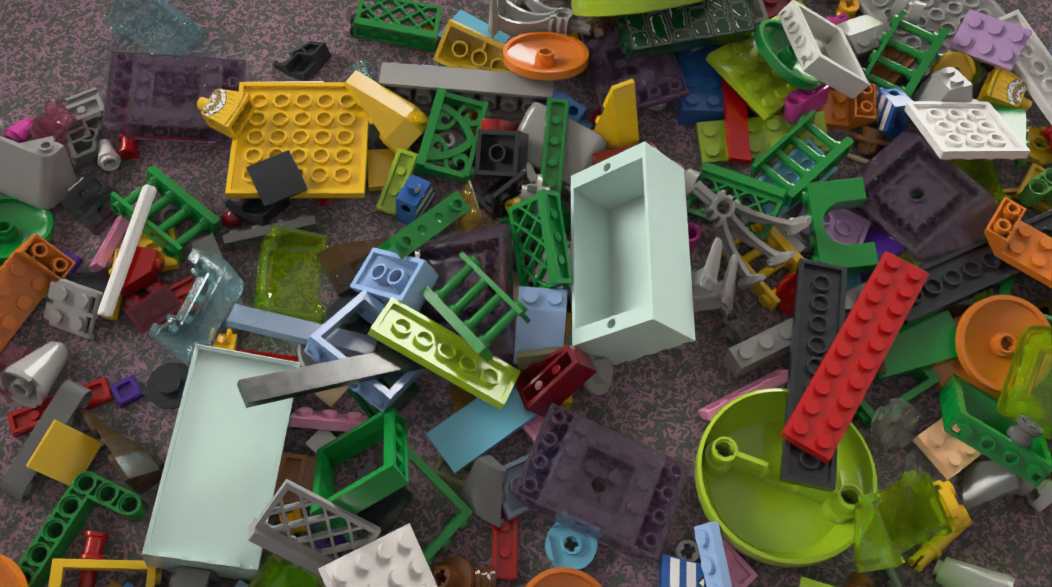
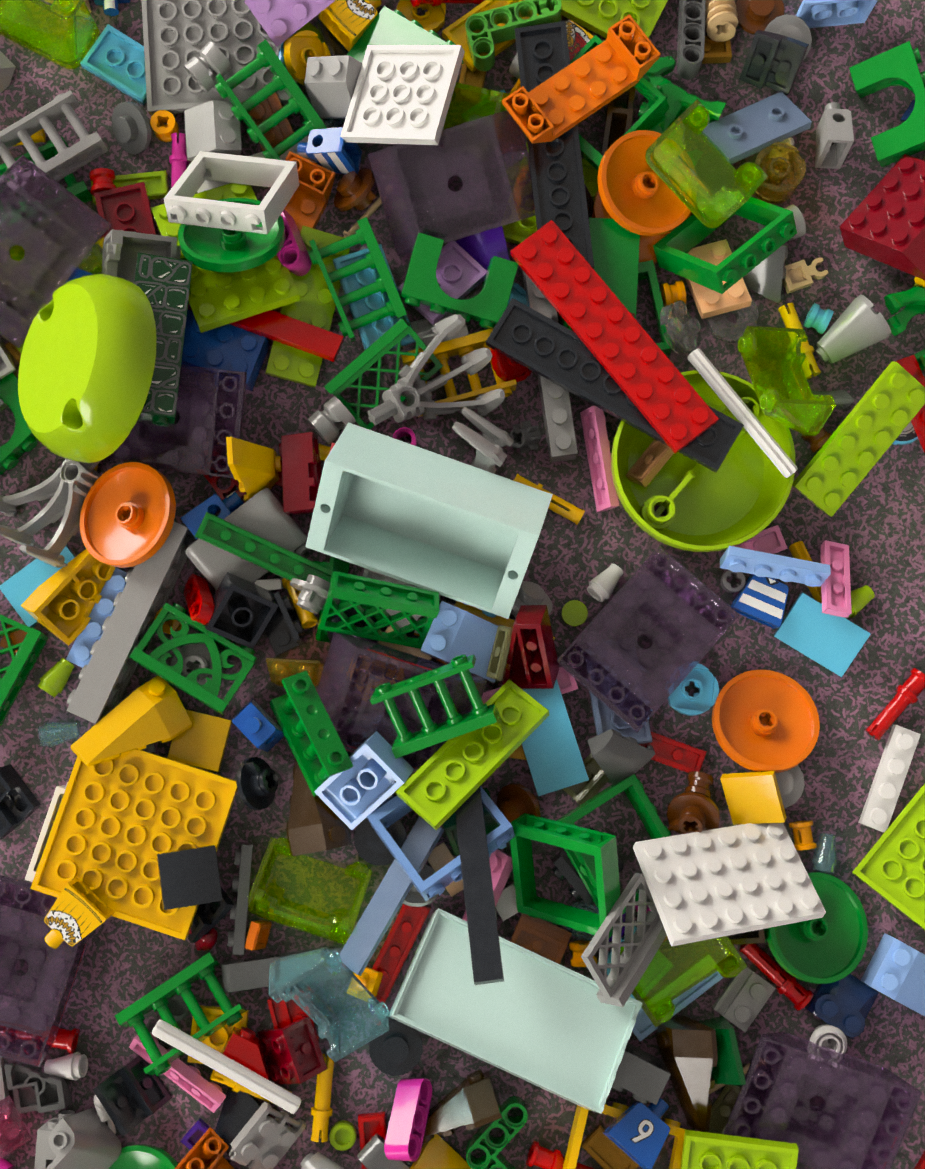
camera: 70 degrees left, 20 degrees up
dark purple tile [110,374,145,408] -> none
lime tile [375,148,418,217] -> none
yellow plate [927,480,969,533] -> none
dark grey wheel [1006,415,1043,449] -> none
none -> lime cone [37,658,75,698]
none -> black piece [236,757,278,811]
none -> orange tile [244,920,272,951]
none -> yellow pin [310,1053,335,1142]
none -> lime tile [329,1120,357,1151]
none -> dark pink beam [384,1078,432,1161]
none -> reddish brown piece [497,782,541,823]
none -> yellow pin [513,474,585,525]
none -> lime tile [561,600,588,627]
none -> white cone [587,563,624,602]
none -> medium nougat tile [625,439,674,488]
none -> light orange wheel [660,280,686,309]
none -> white axle [688,348,798,478]
none -> tan plate [782,258,828,294]
none -> wheel [803,303,834,334]

